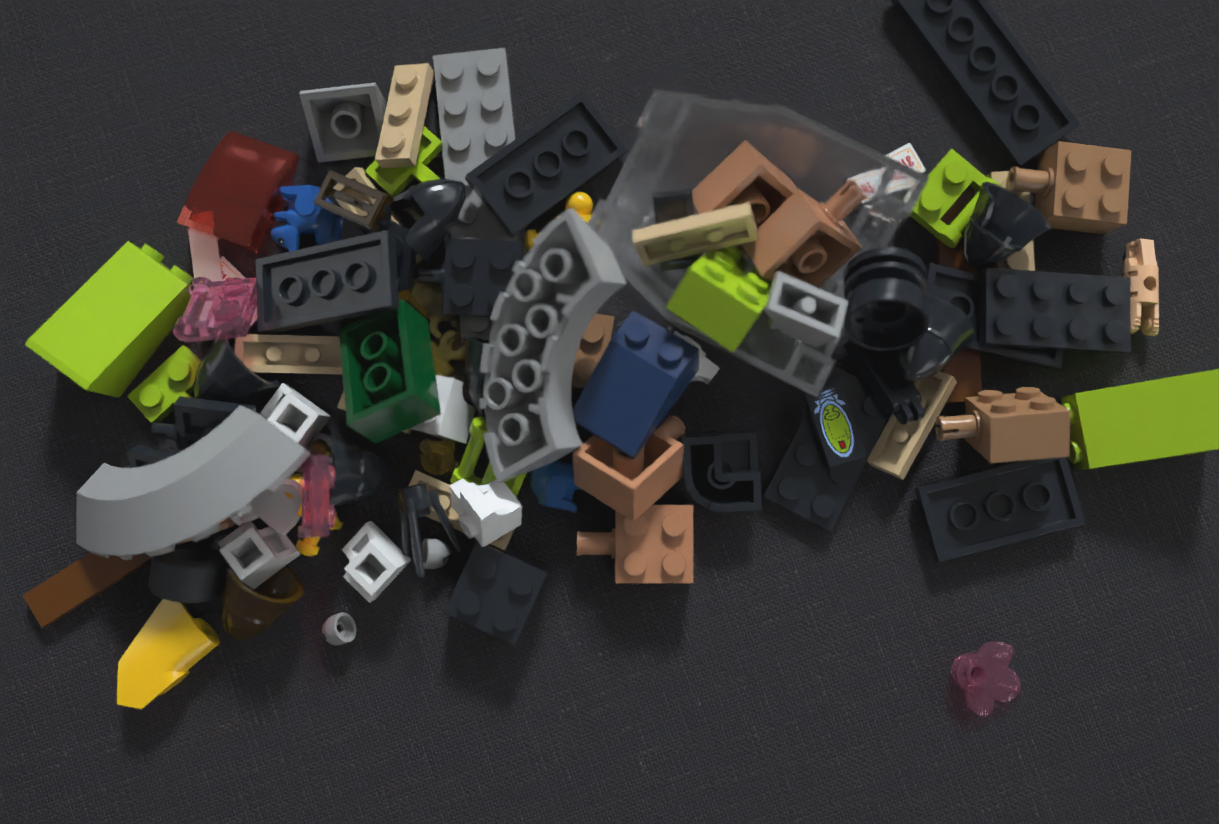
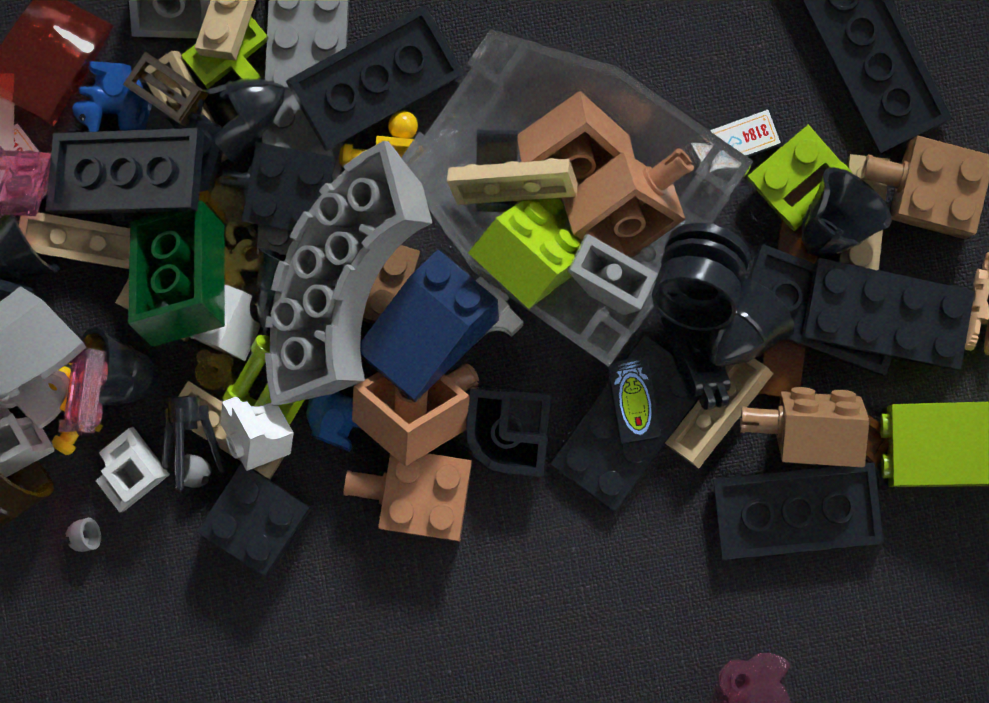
camera: 15 degrees right, 0 degrees up
white brick [260,383,331,450] -> none

